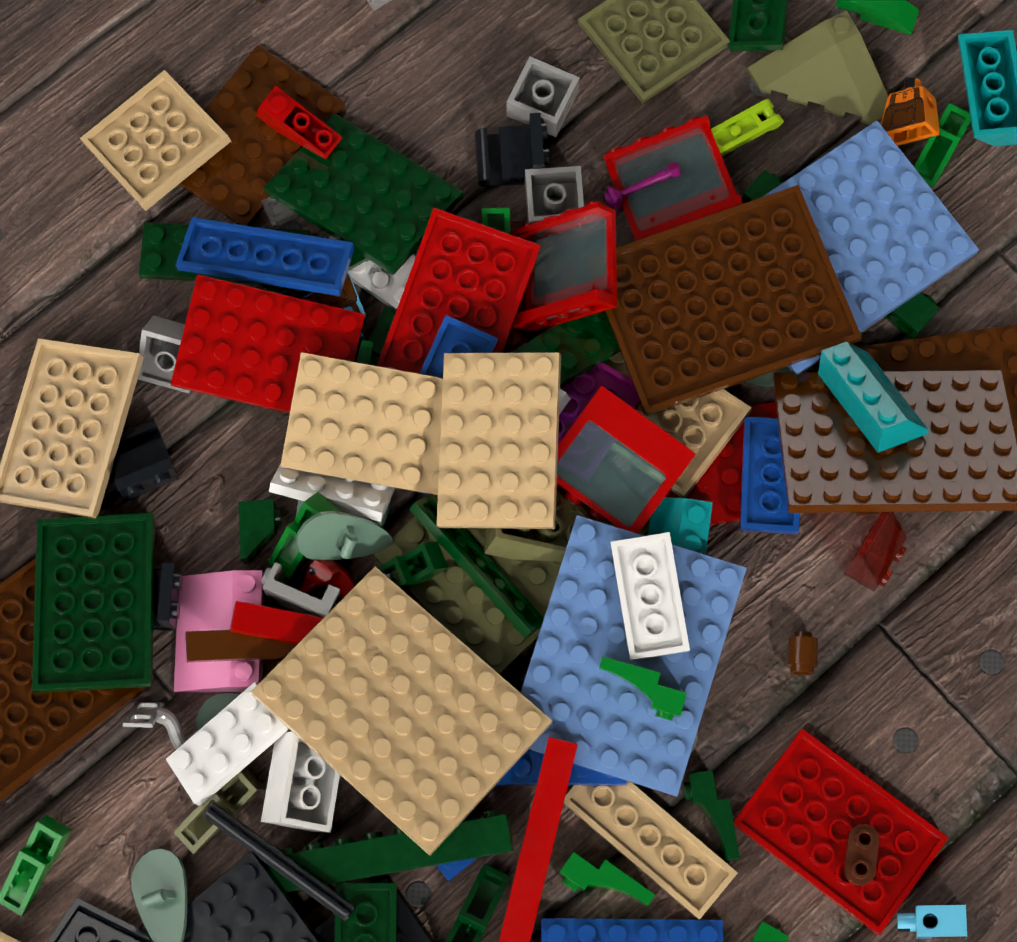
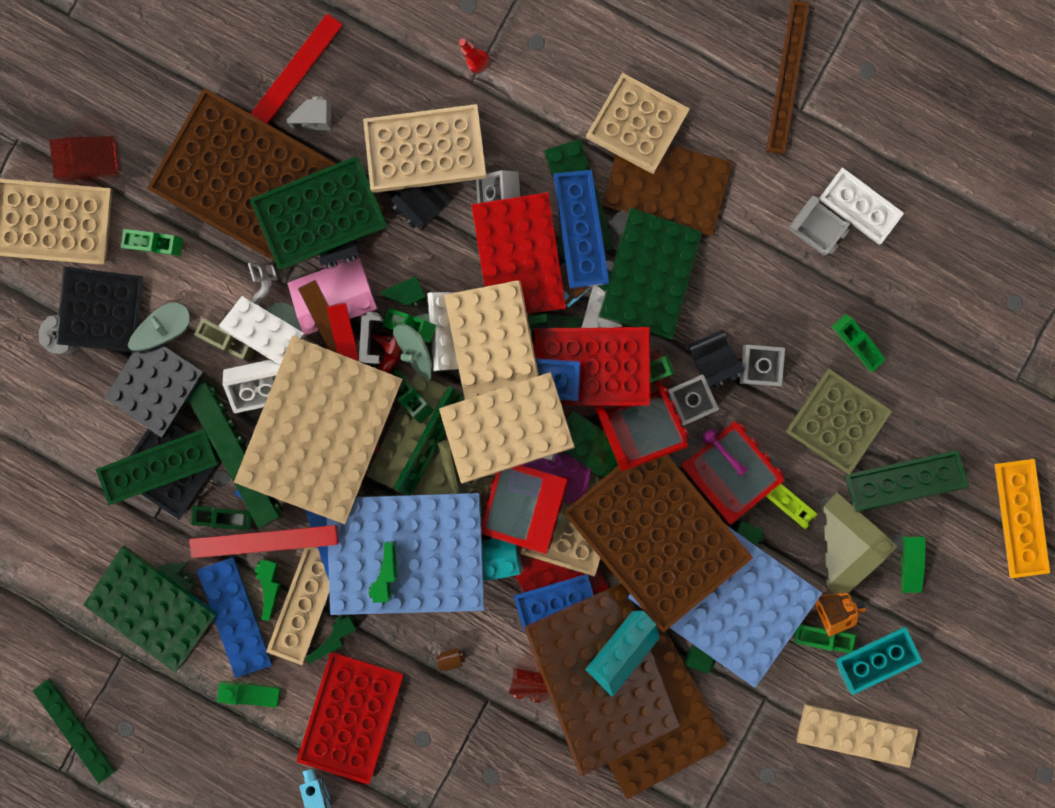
camera: 70 degrees right, 15 degrees up
black axle [204,803,355,920] -> none
red slope [256,86,343,159] -> none
white plate [611,532,690,661] -> none
copper plate [844,824,879,886] -> none

